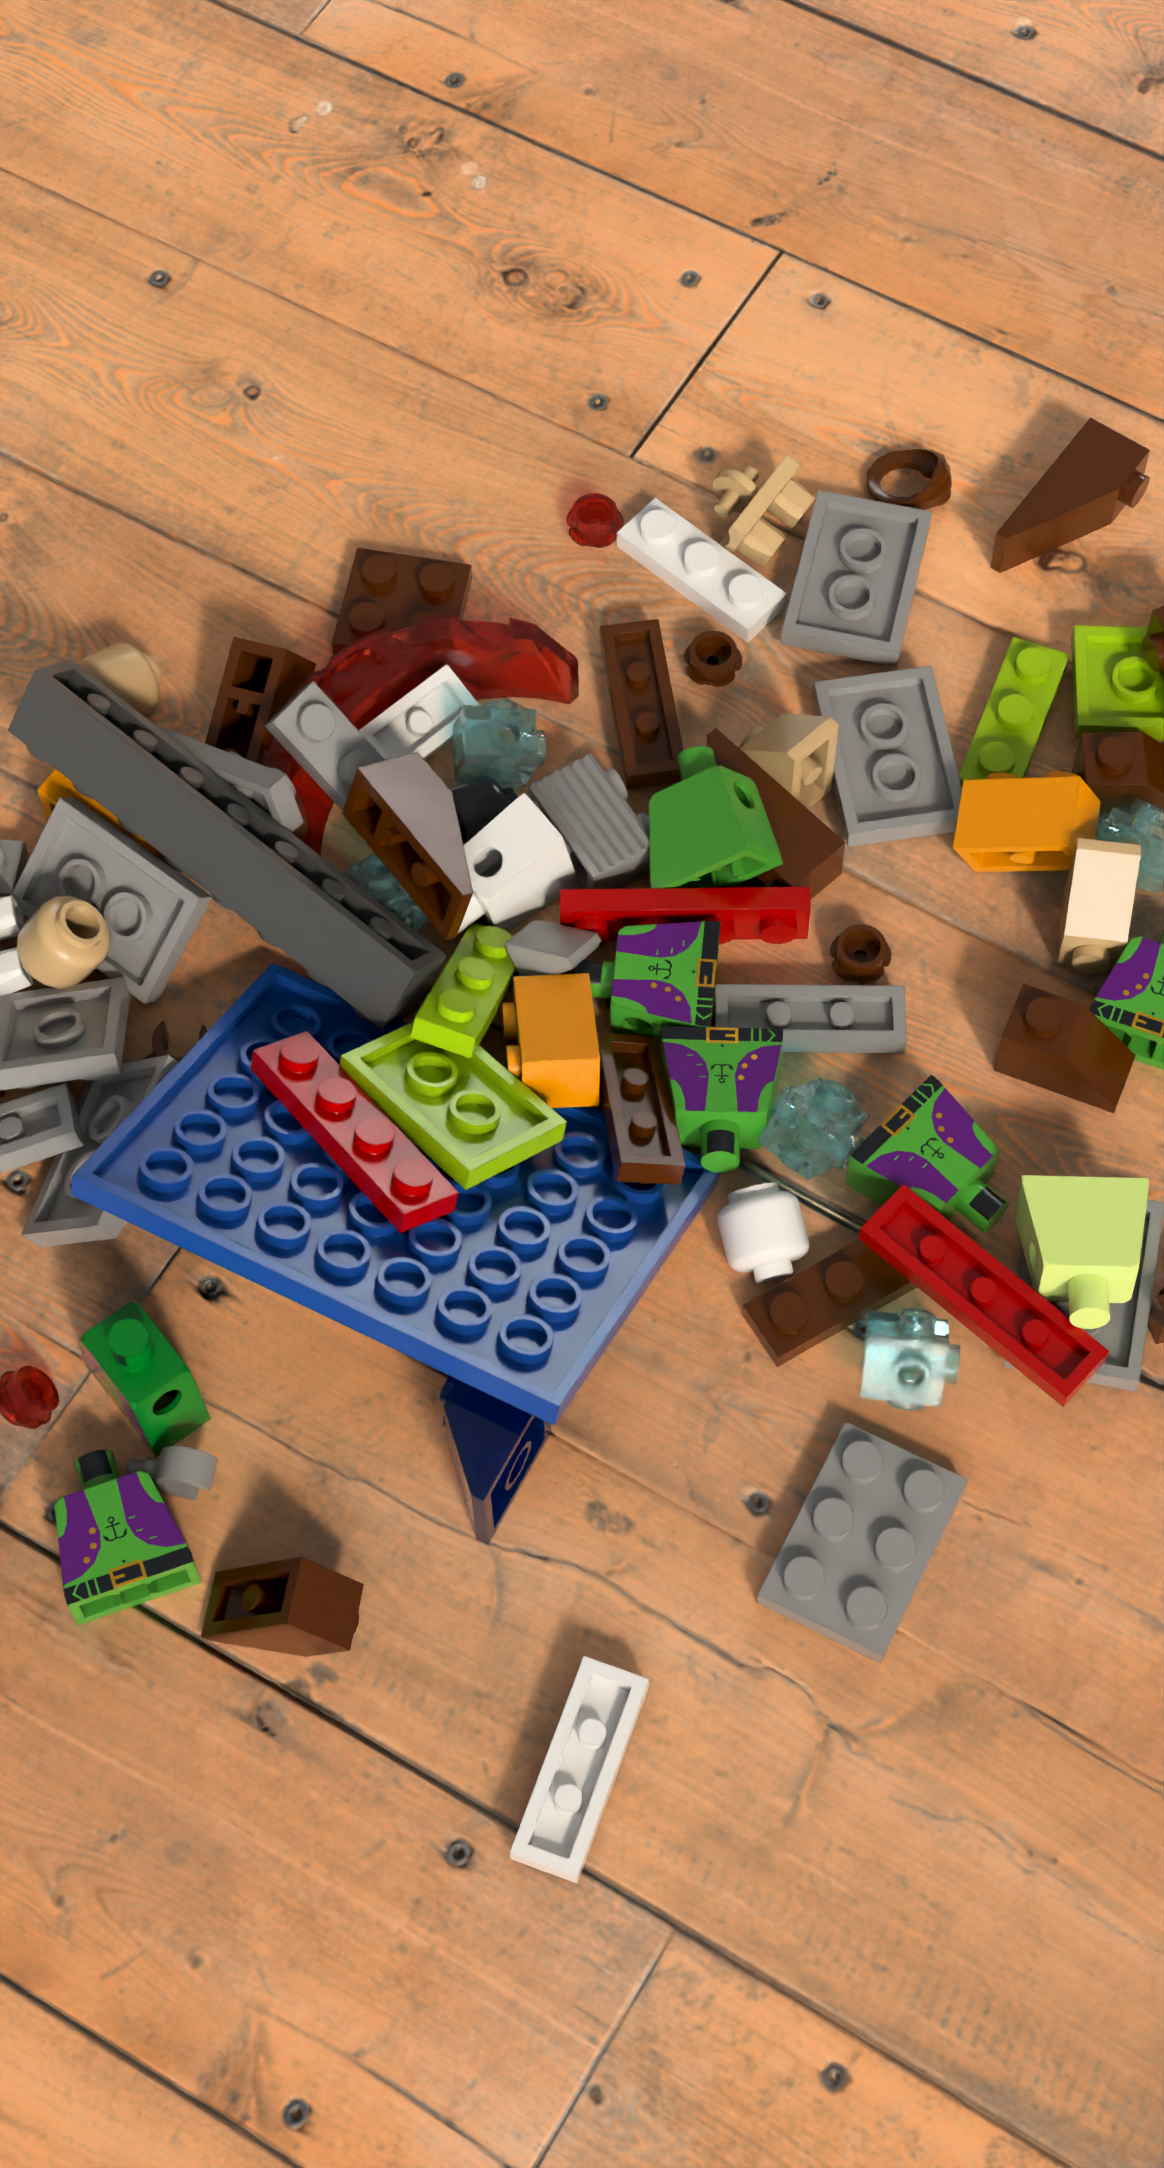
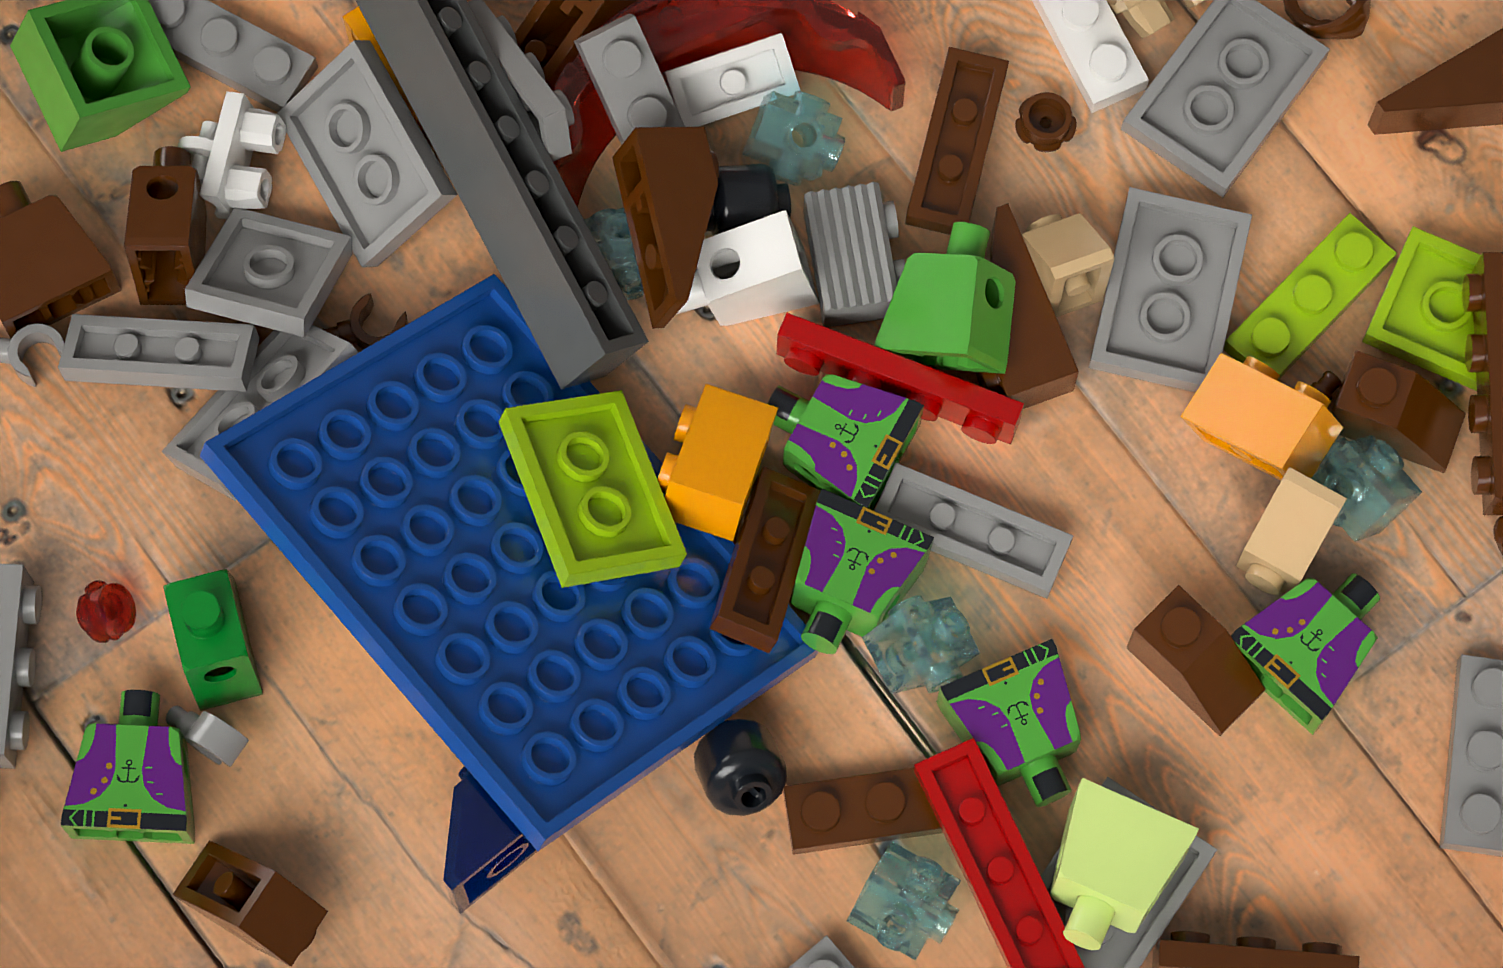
camera: 20 degrees right, 10 degrees up
tan head [17,895,111,989] -> none
plate [250,1031,458,1233] -> none
lime plate [410,922,519,1059] -> none
light grey slope [505,920,601,976] -> none
white head [717,1182,810,1283] -> none
reddish brown plate [830,924,892,984] -> none
none -> black head [694,719,787,816]

